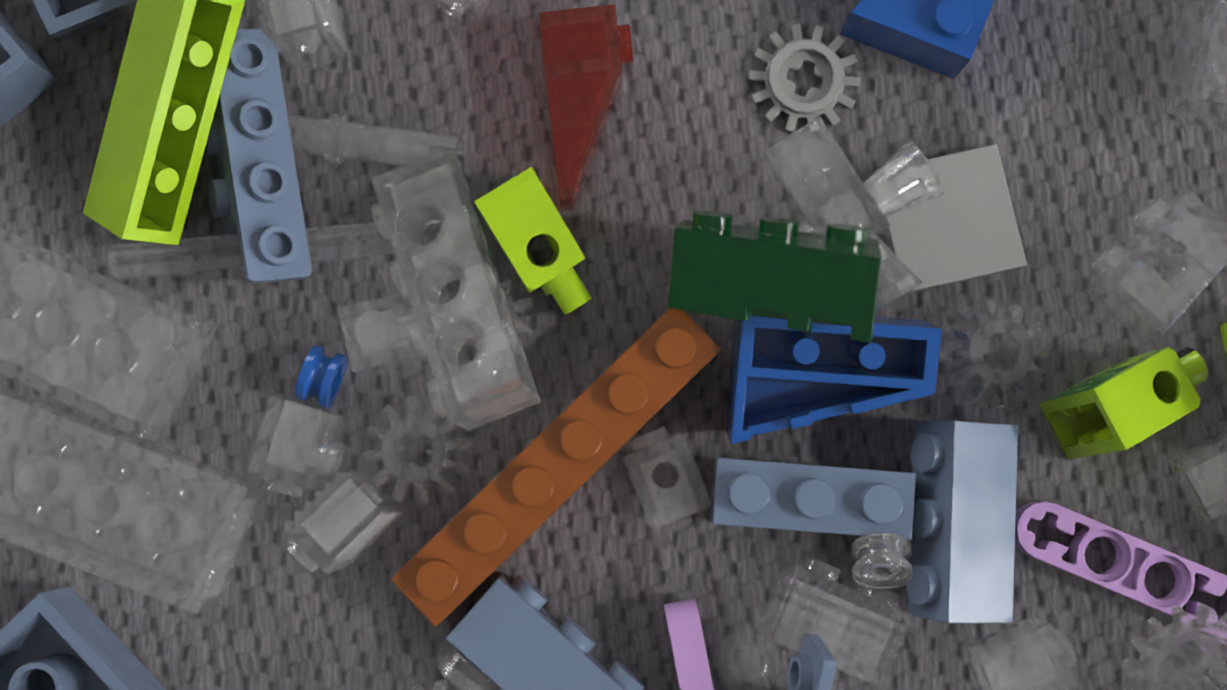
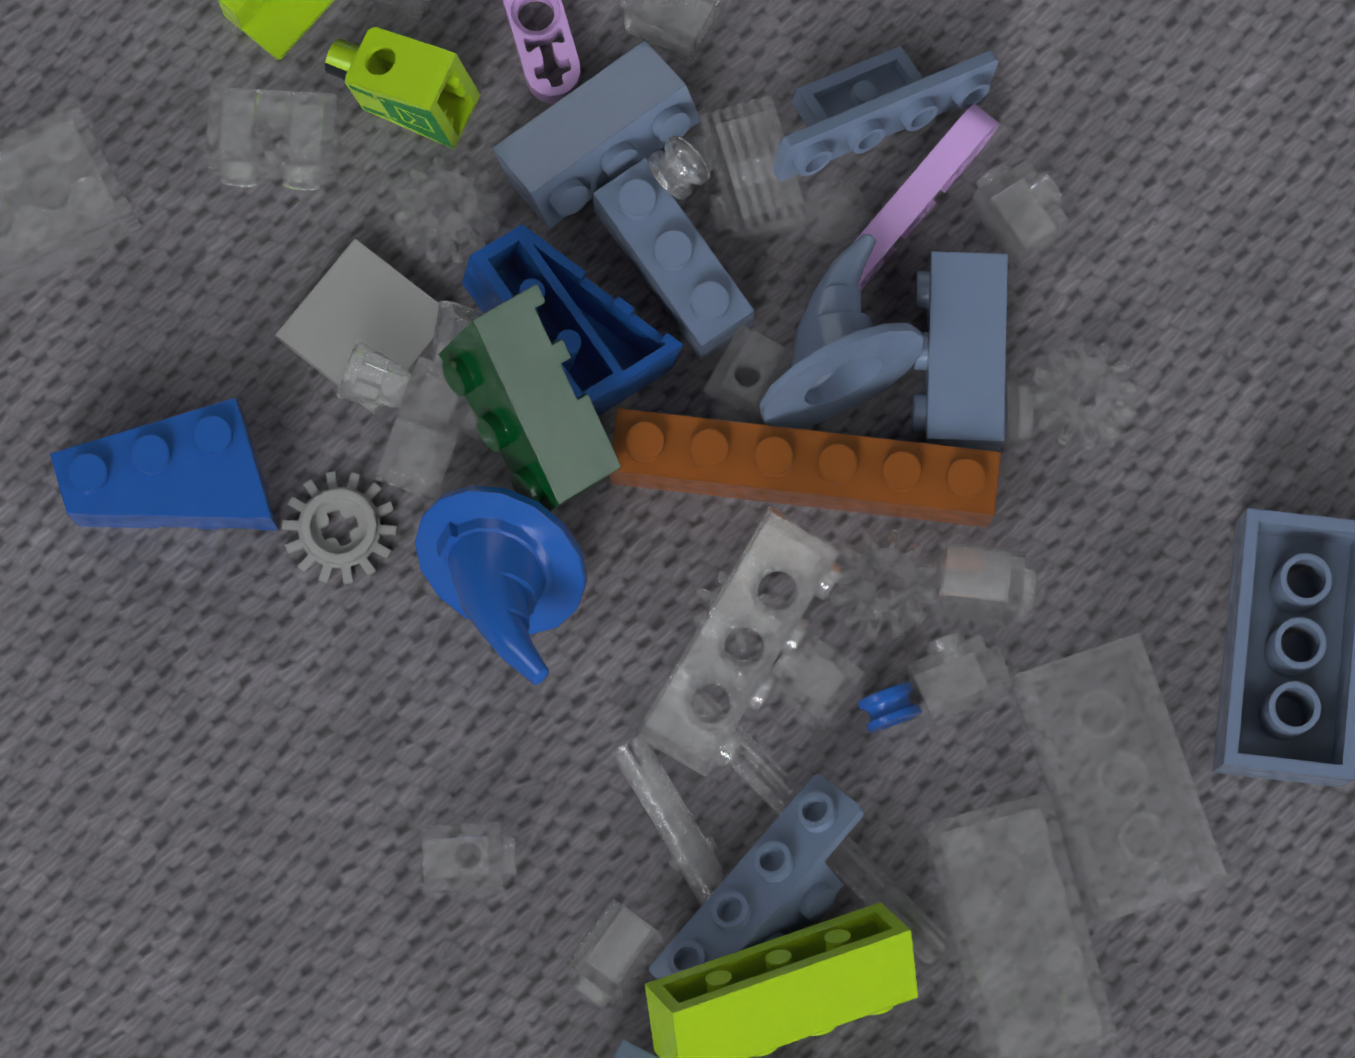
camera: 130 degrees left, 5 degrees down
lime torso [474,167,592,318] -> none
clear red slope [539,4,633,211] -> none
none -> blue piece [415,485,588,685]
none -> sand blue piece [760,234,923,429]

